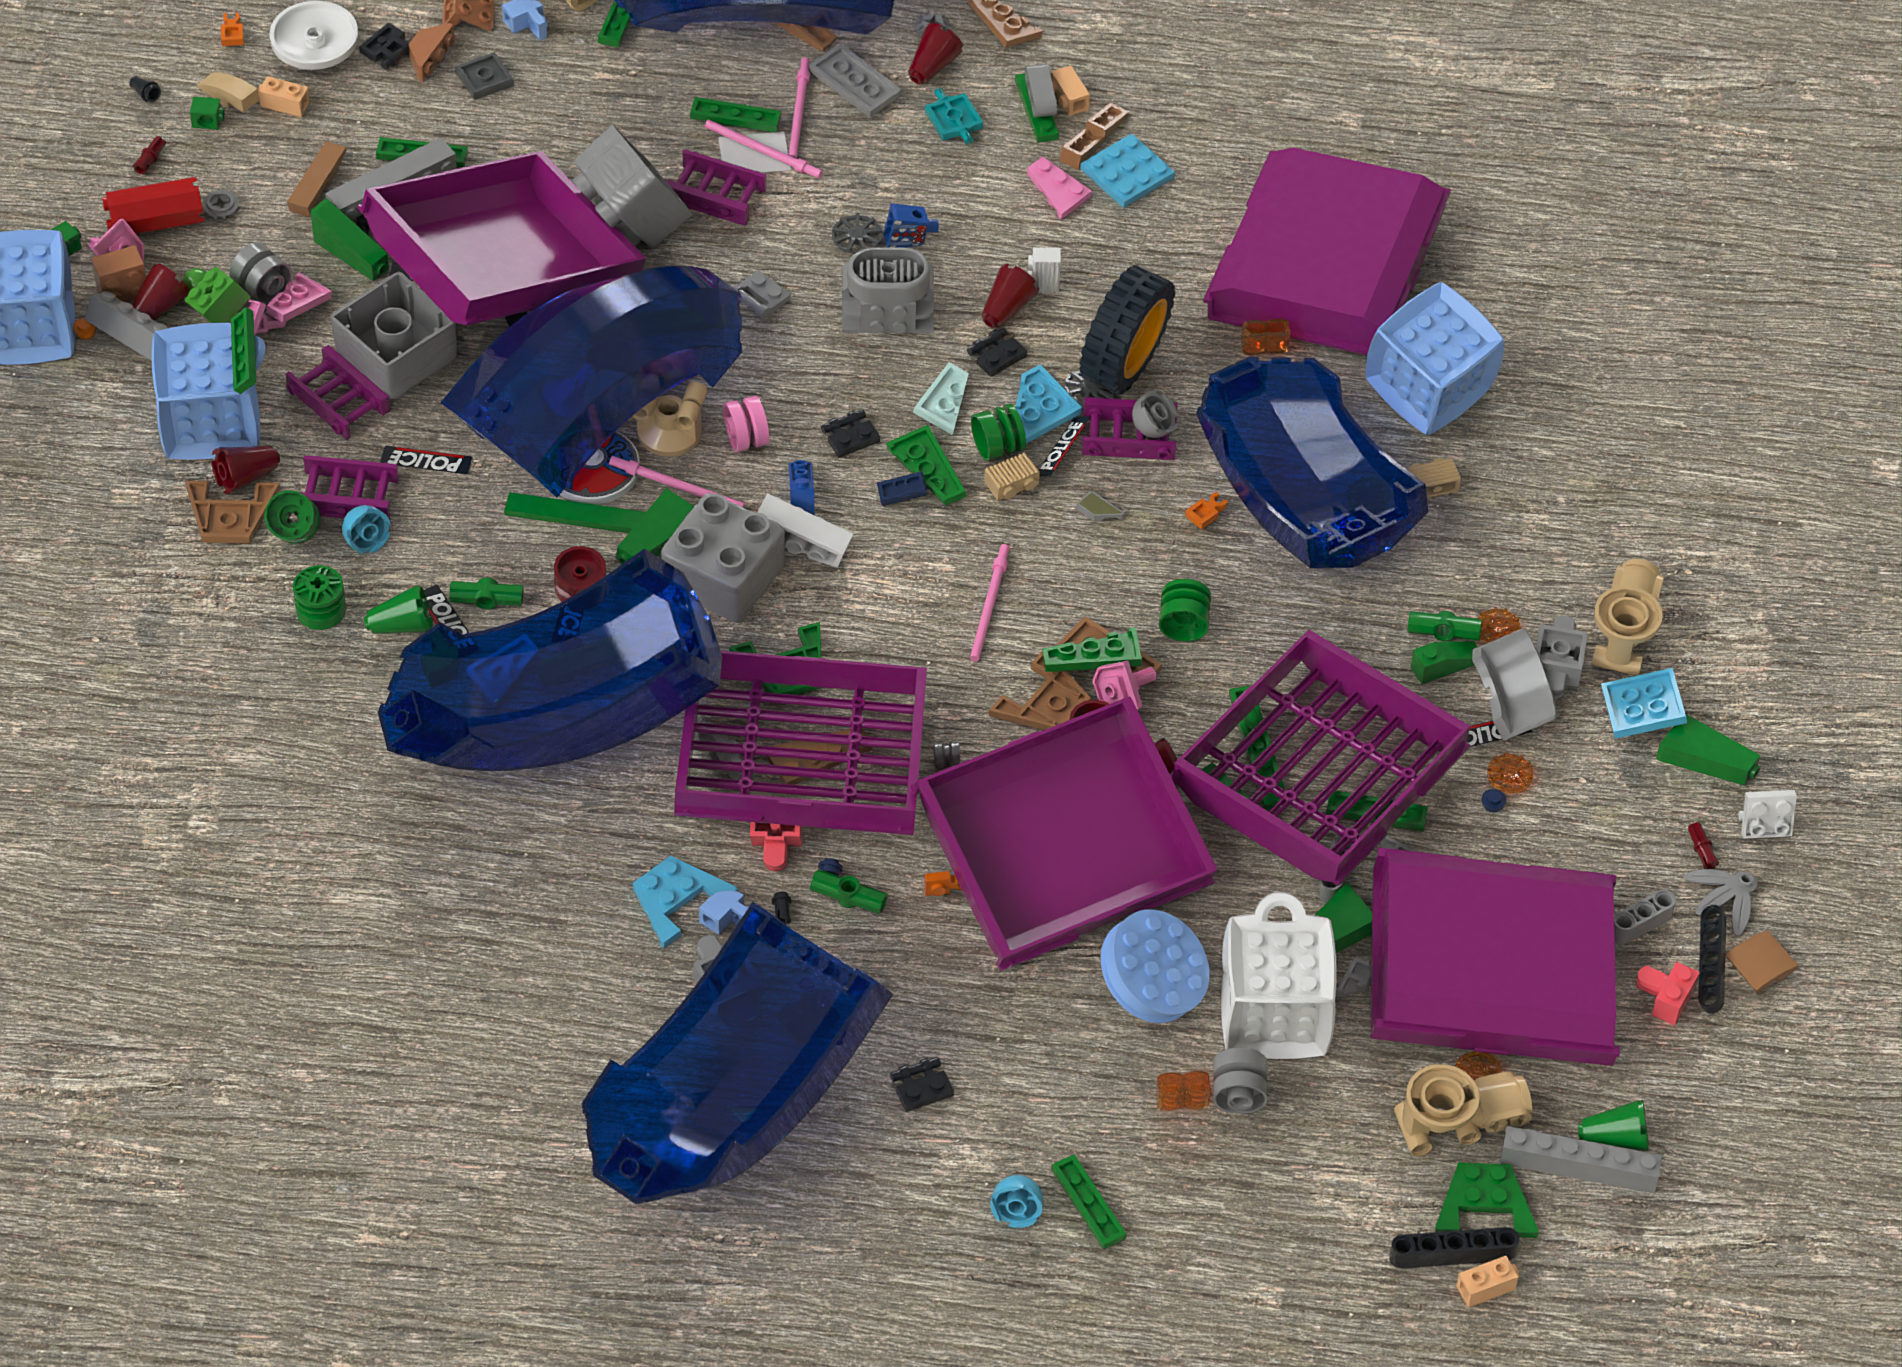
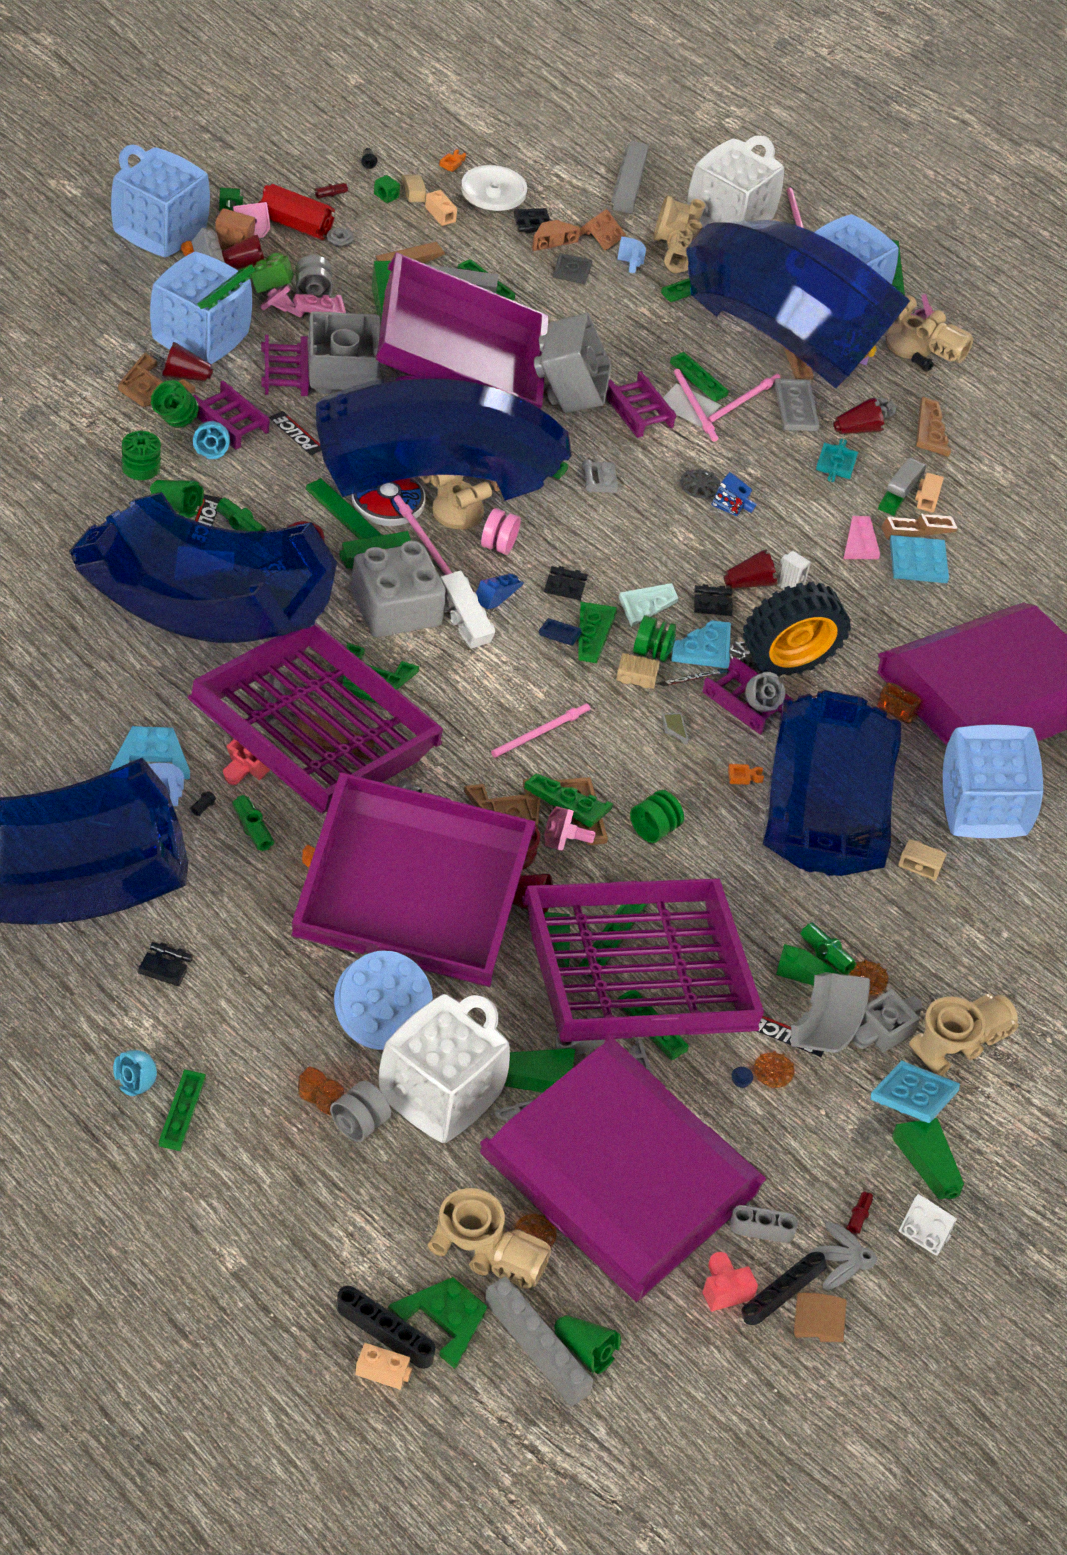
camera: 35 degrees right, 5 degrees down
dark blue plate [818,858,843,876] -> none
light grey brick [842,247,934,333] -> none

